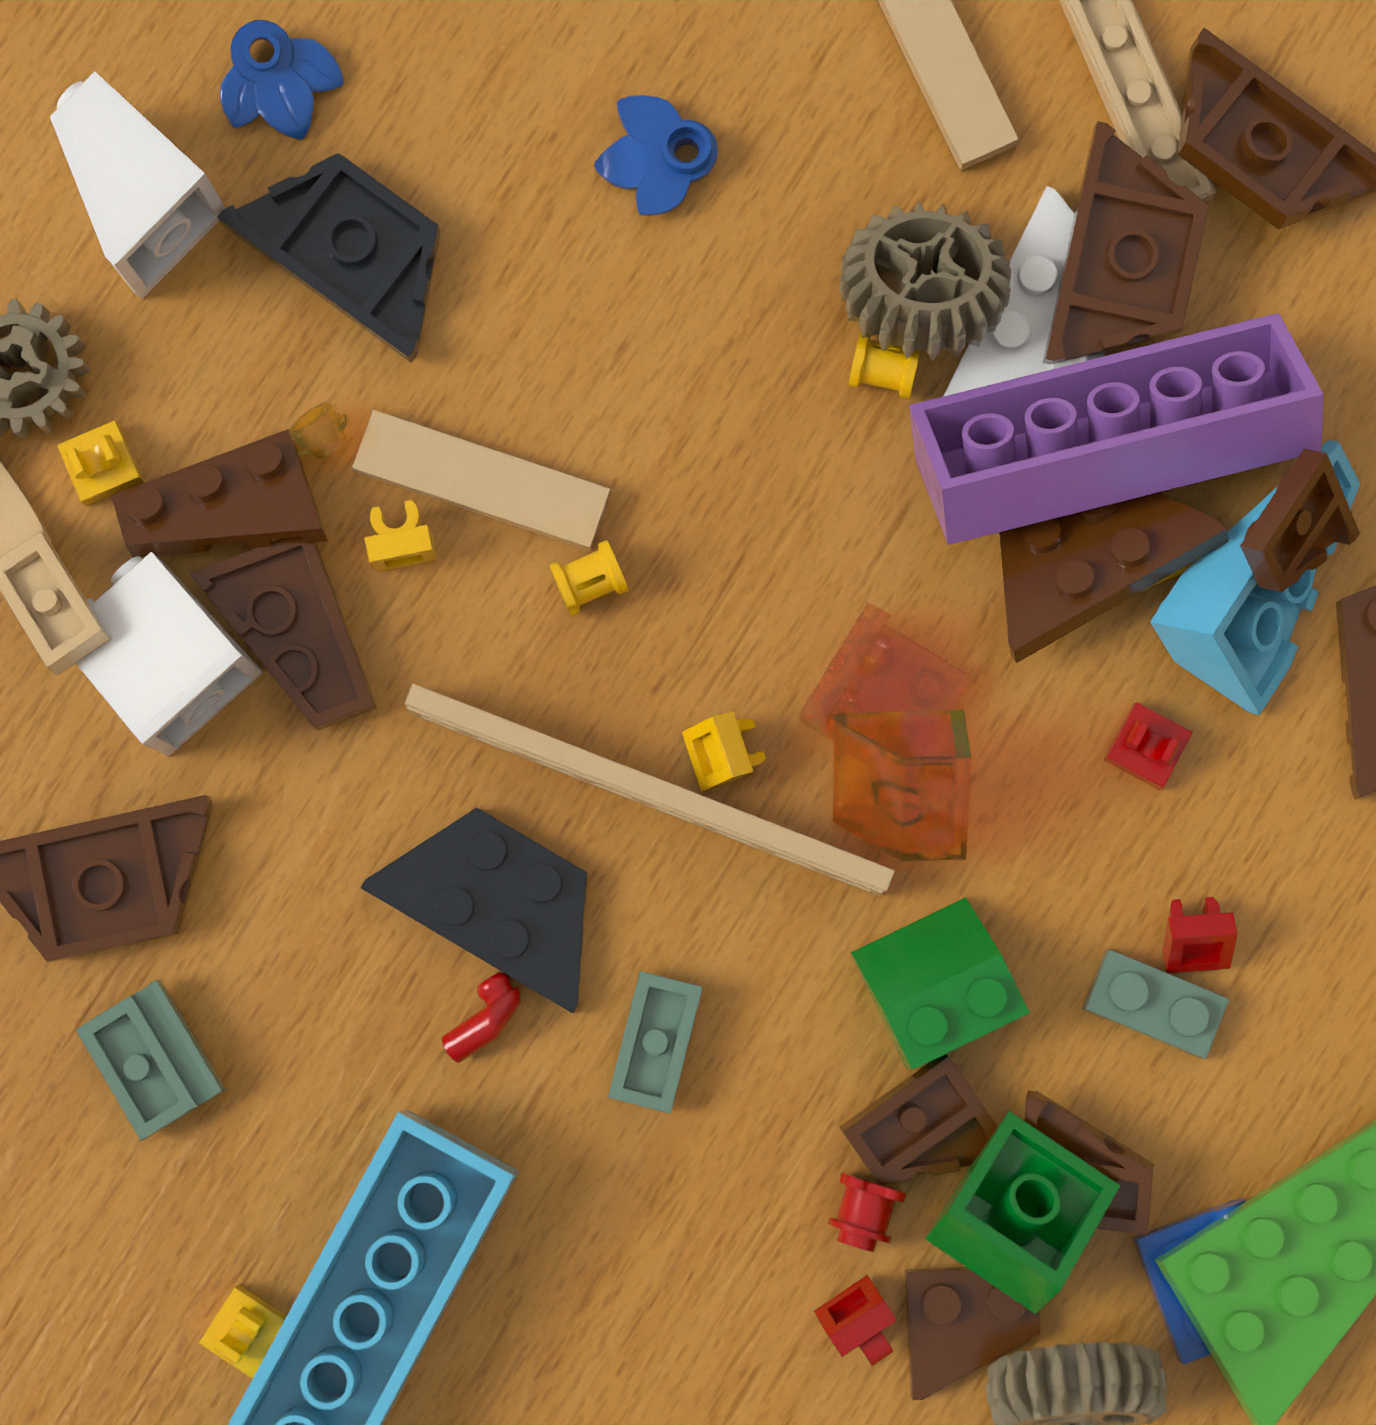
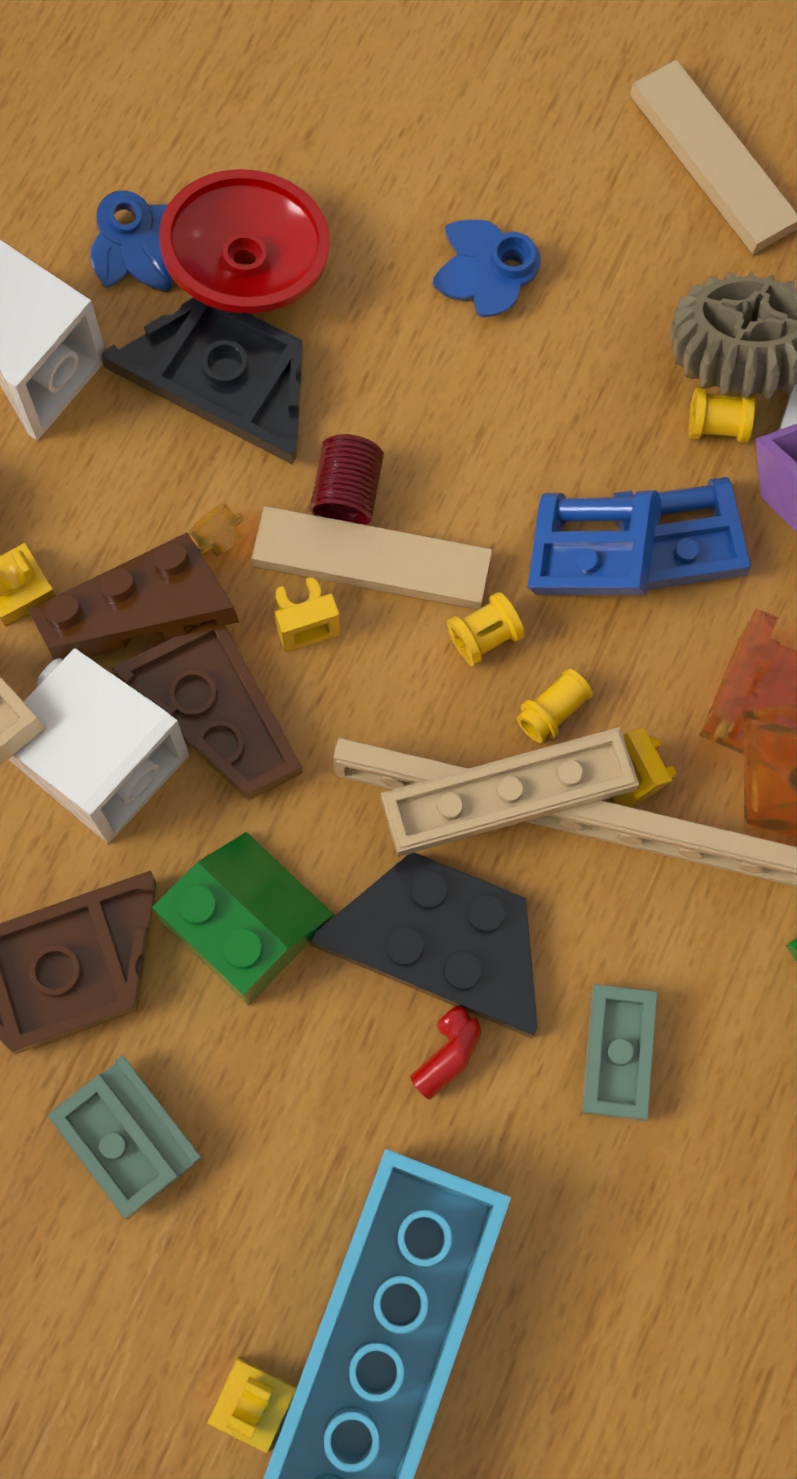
camera: 15 degrees left, 10 degrees down
none -> green slope [152,832,334,1006]
none -> red dish [159,169,330,314]
none -> dark red piece [310,434,384,525]
none -> tan tile [380,727,639,857]
none -> yellow pin [516,669,593,743]
none -> blue plate [527,490,661,595]
none -> blue plate [613,477,751,590]

